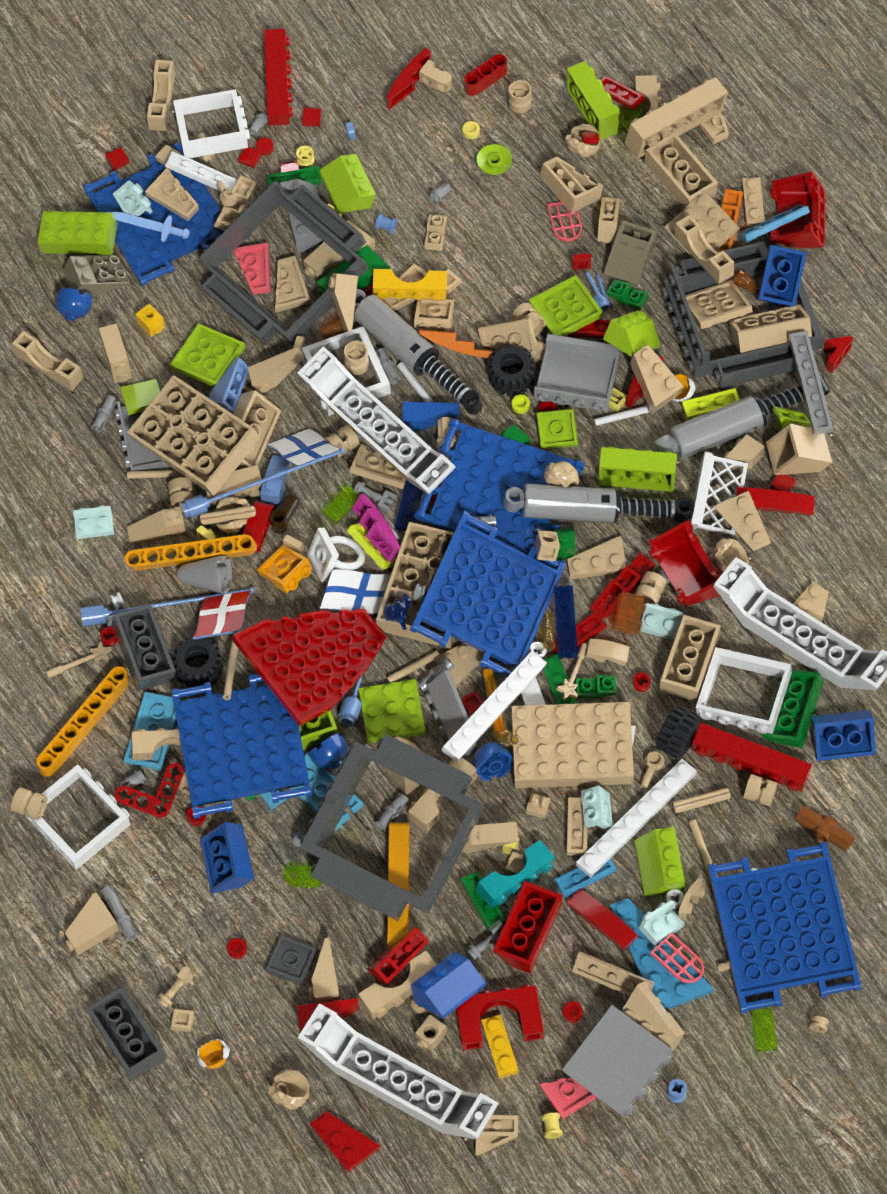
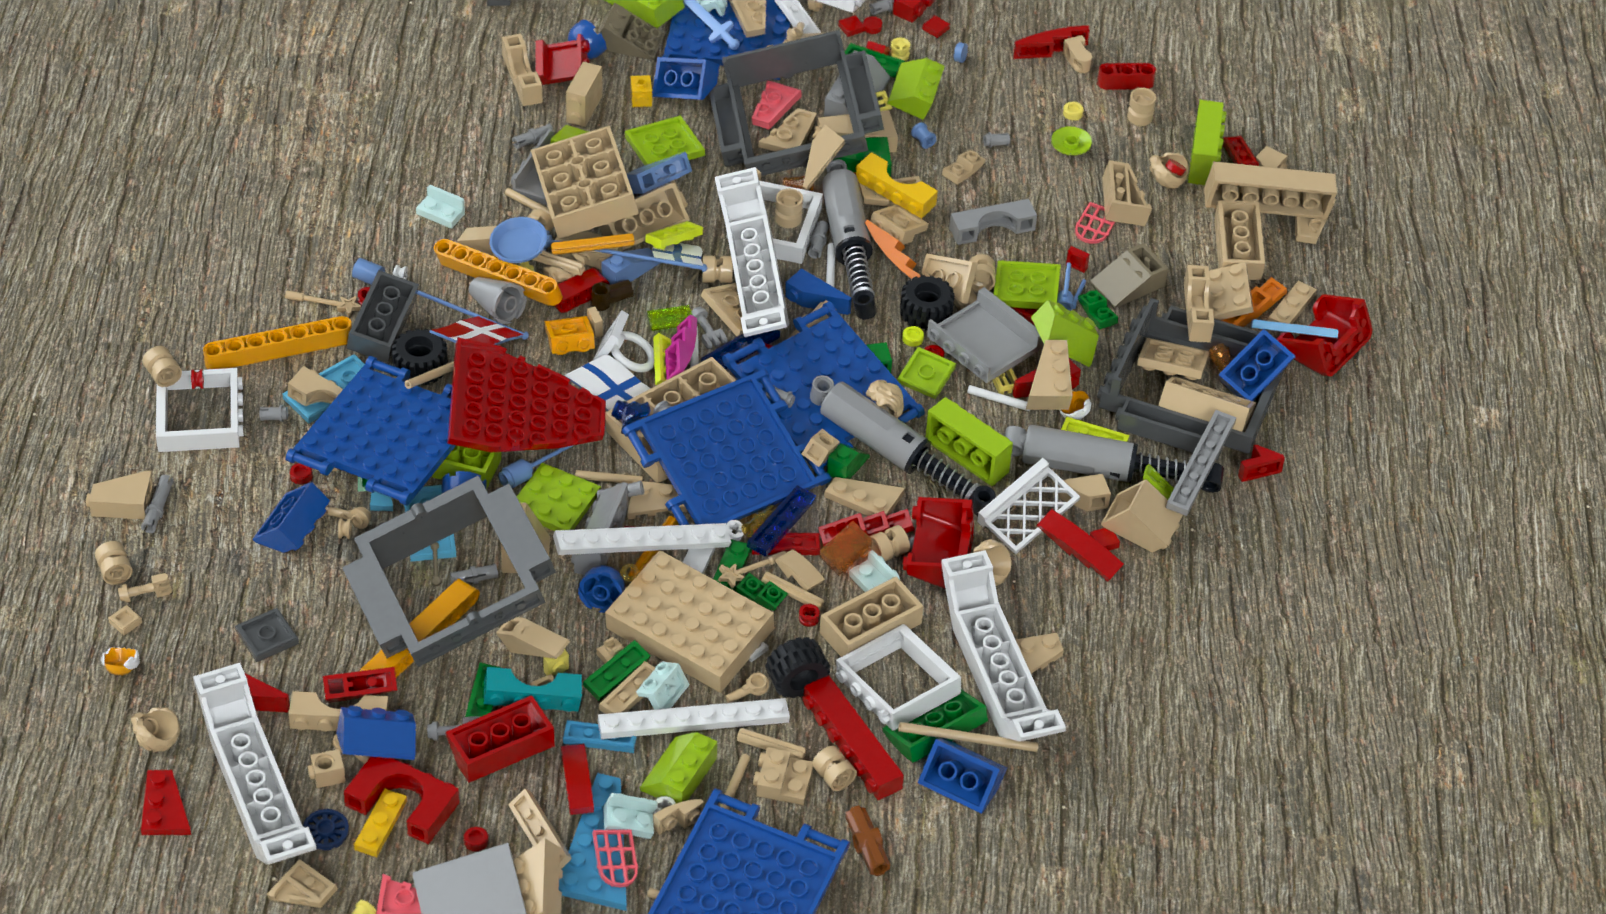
camera: 30 degrees right, 15 degrees down
dark grey brick [86,987,166,1081] -> none
red beam [115,763,184,818] -> none
red tile [227,938,247,959] -> none
tan slope [248,347,305,393] -> none
clear neon green plate [284,866,323,888] -> none
tan slope [309,938,340,1003] -> none
tan arch [408,758,478,833] -> none
tan tile [446,269,461,294] -> none
tan slope [598,197,620,243] -> none
tan wing [714,491,771,551] -> none
none -> tan wheel [94,541,133,585]
none -> red bush [191,369,204,389]
none -> dark blue wheel [303,809,349,851]
none -> tan plate [328,507,371,529]
none -> tan bush [338,518,352,539]
none -> medium blue piece [489,217,548,263]
none -> panel [535,34,590,85]
none -> light orange axle [551,233,635,255]
none -> green plate [583,640,651,701]
none -> neon yellow plate [645,221,703,249]
none -> blue slope [652,57,720,100]
none -> tan plate [753,747,813,805]
none -> tan axle [762,572,824,610]
none -> tan piece [898,722,1038,752]
none -> light grey arch [949,199,1037,245]

